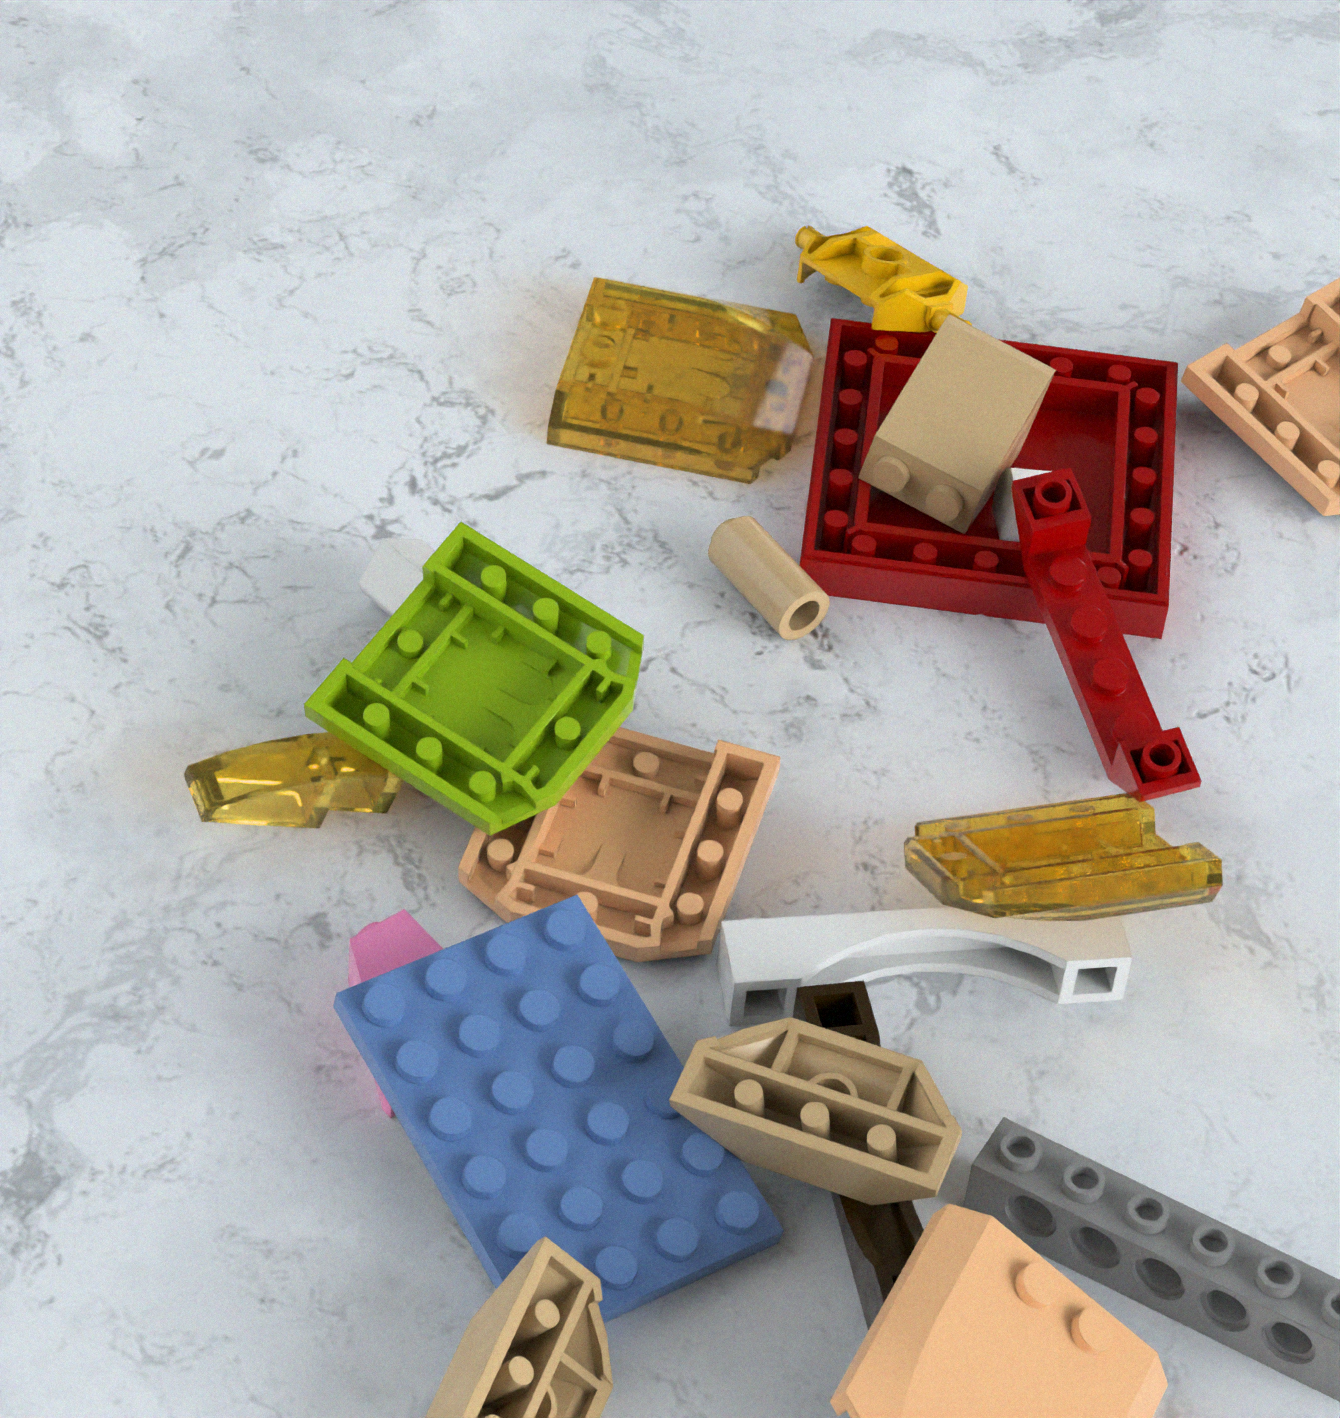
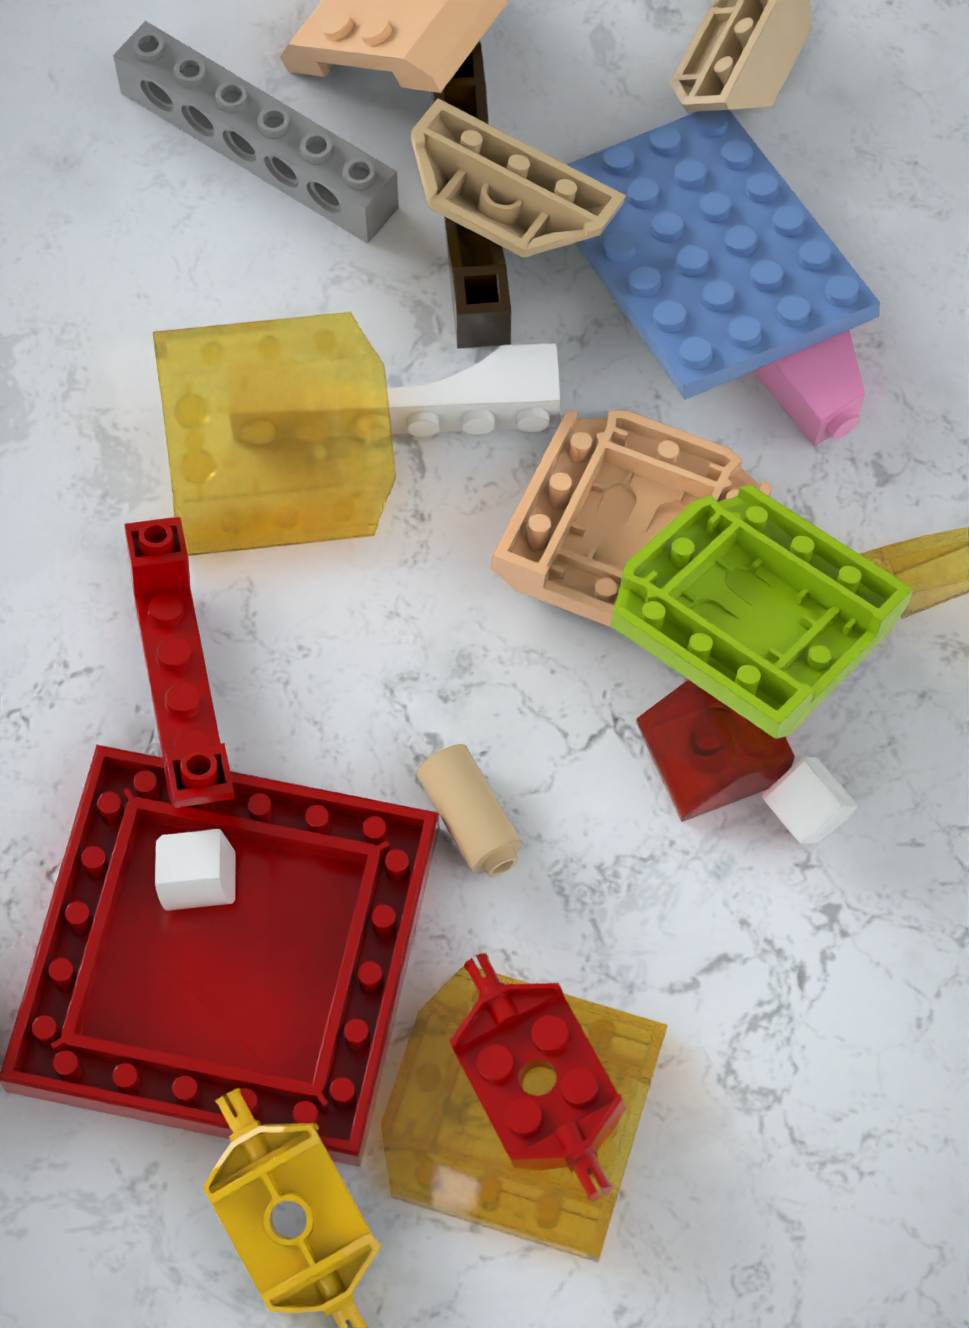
camera: 170 degrees left, 20 degrees up
tan slope [858,314,1056,534] -> none
none -> red plate [449,953,626,1201]

